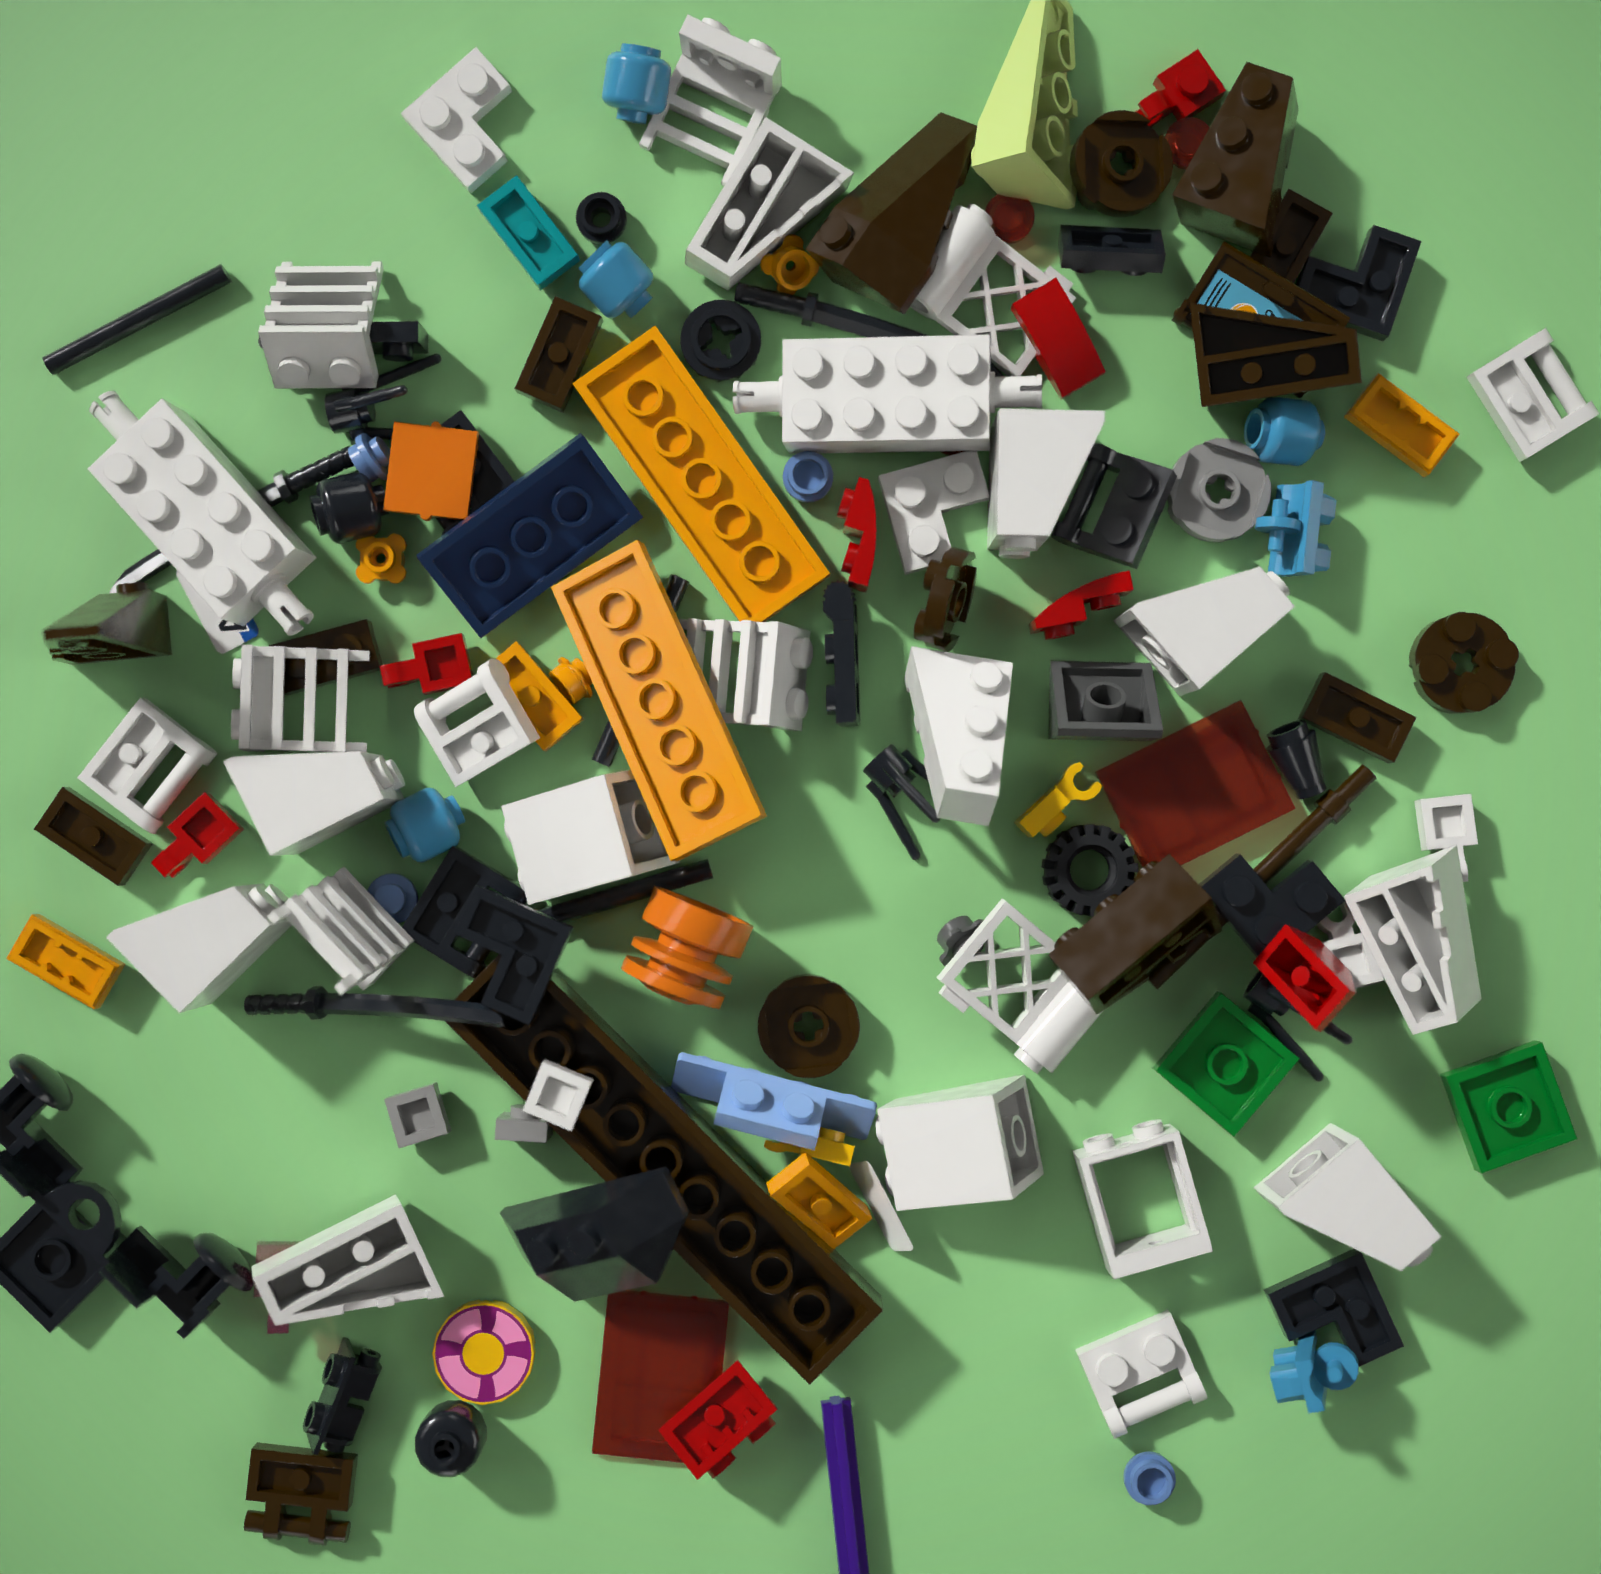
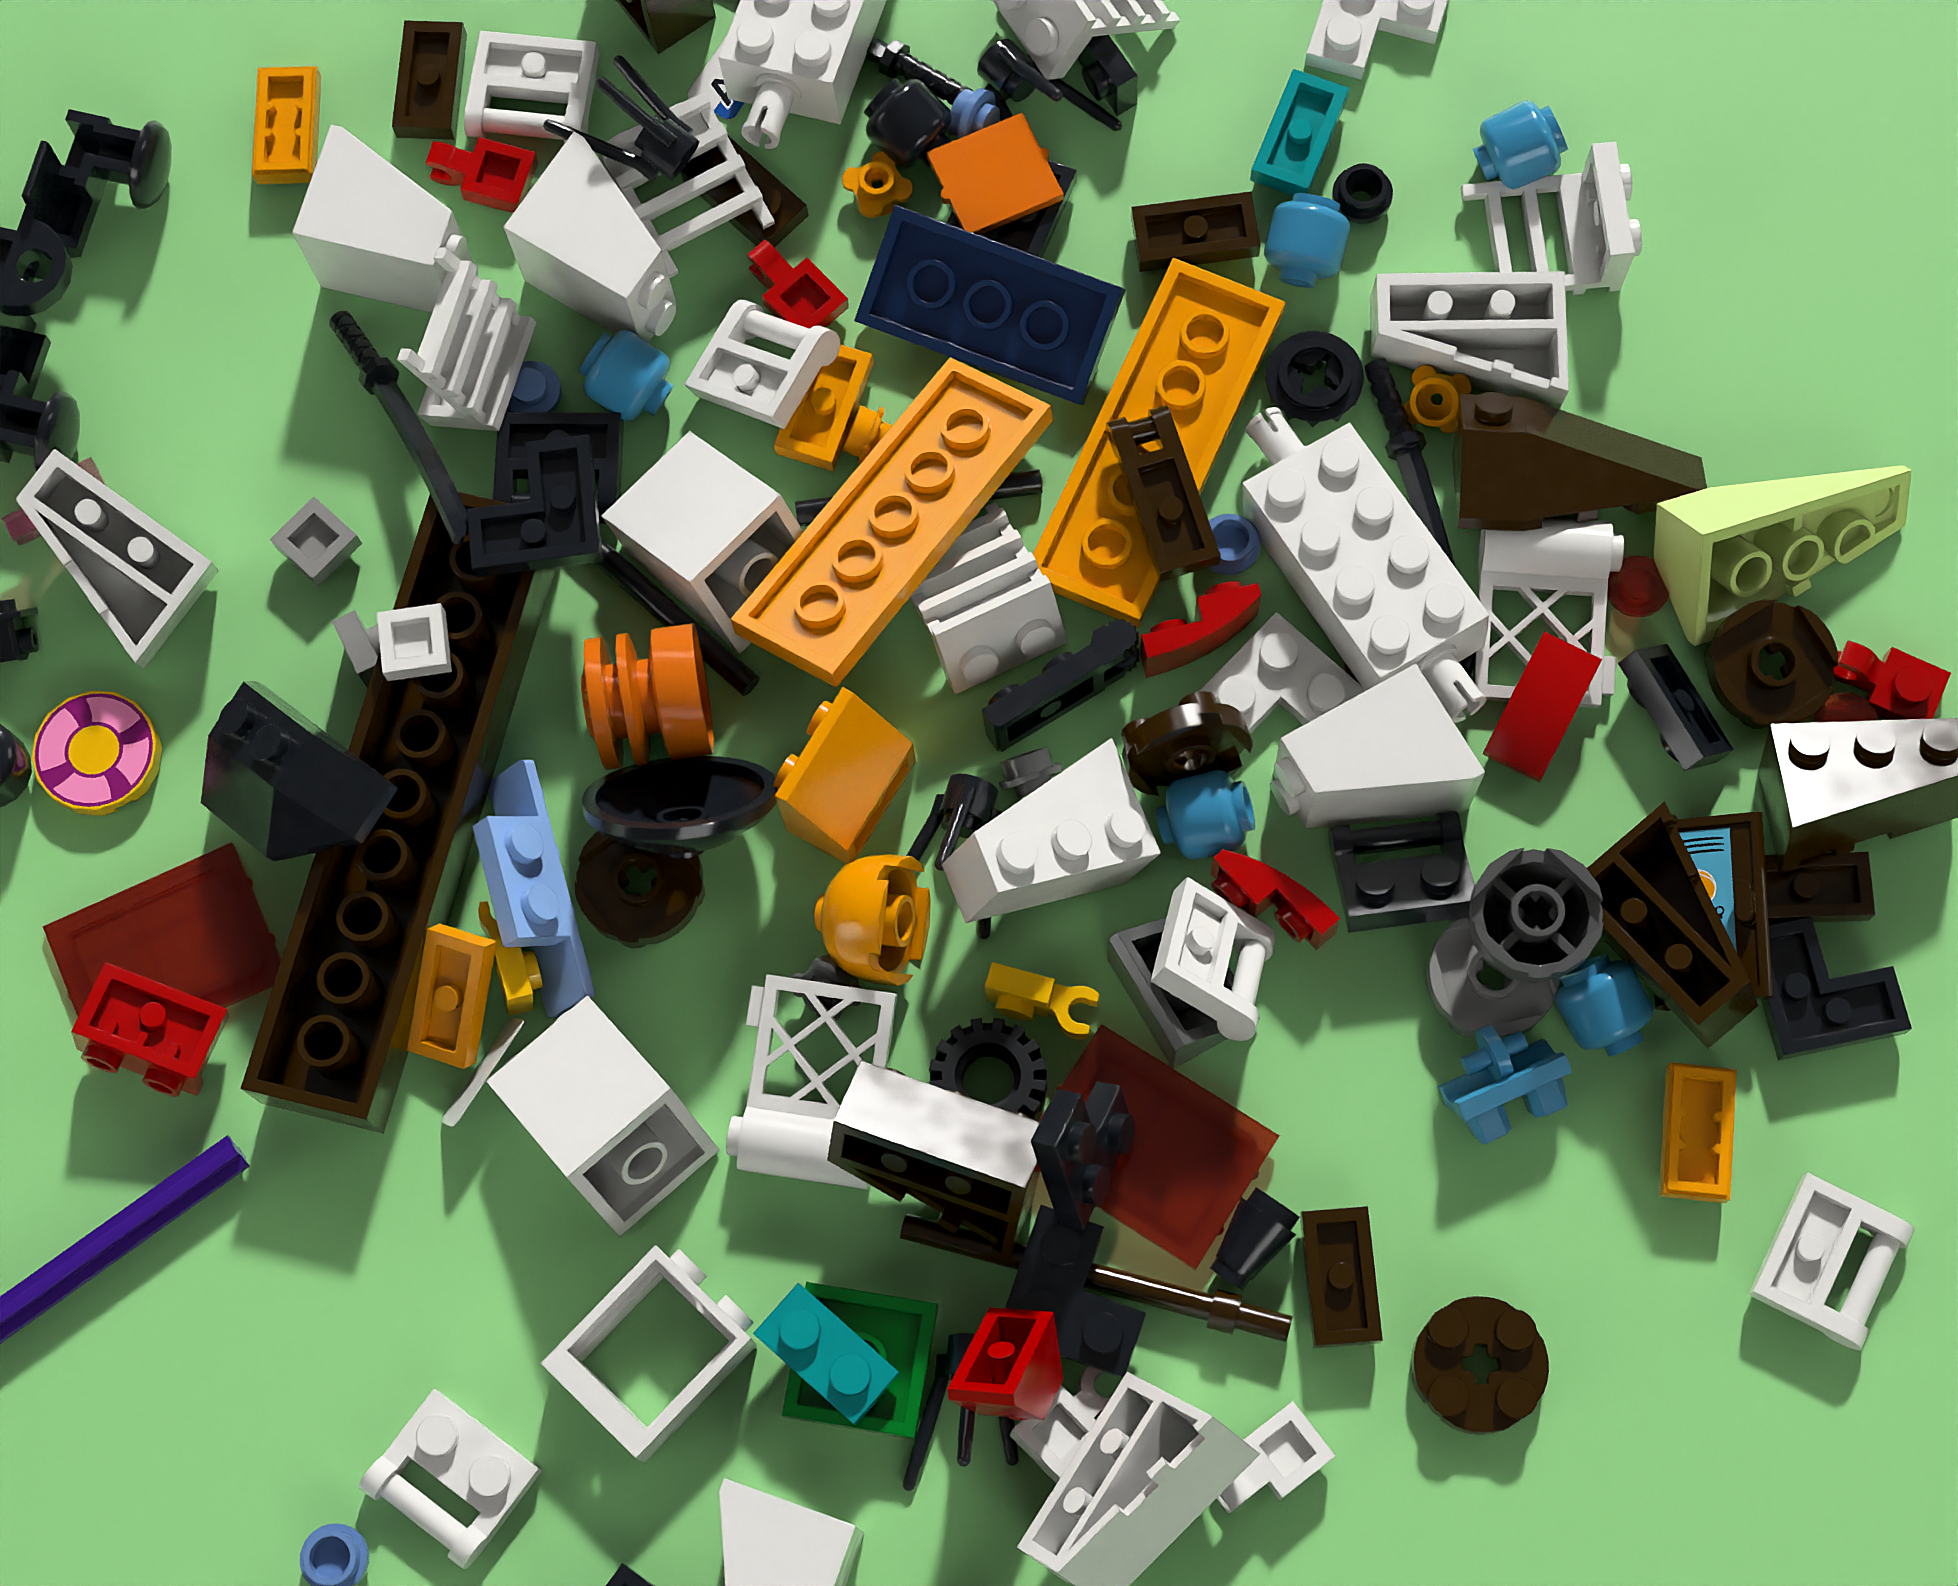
camera: 60 degrees right, 15 degrees down
white slope [1114,567,1295,696] -> none
none -> black plant [543,55,700,182]
none -> black dish [582,756,778,858]
none -> teal plate [753,1282,900,1426]
none -> light orange slope [773,687,916,864]
none -> light orange cylinder [814,854,931,986]
none -> dark grey plate [999,747,1063,797]
none -> black plate [1030,1081,1135,1231]
none -> dark brown plate [1106,405,1221,582]
none -> white plate [1151,877,1275,1041]
none -> dark azure head [1156,770,1255,860]
none -> dark grey cylinder [1468,848,1604,983]

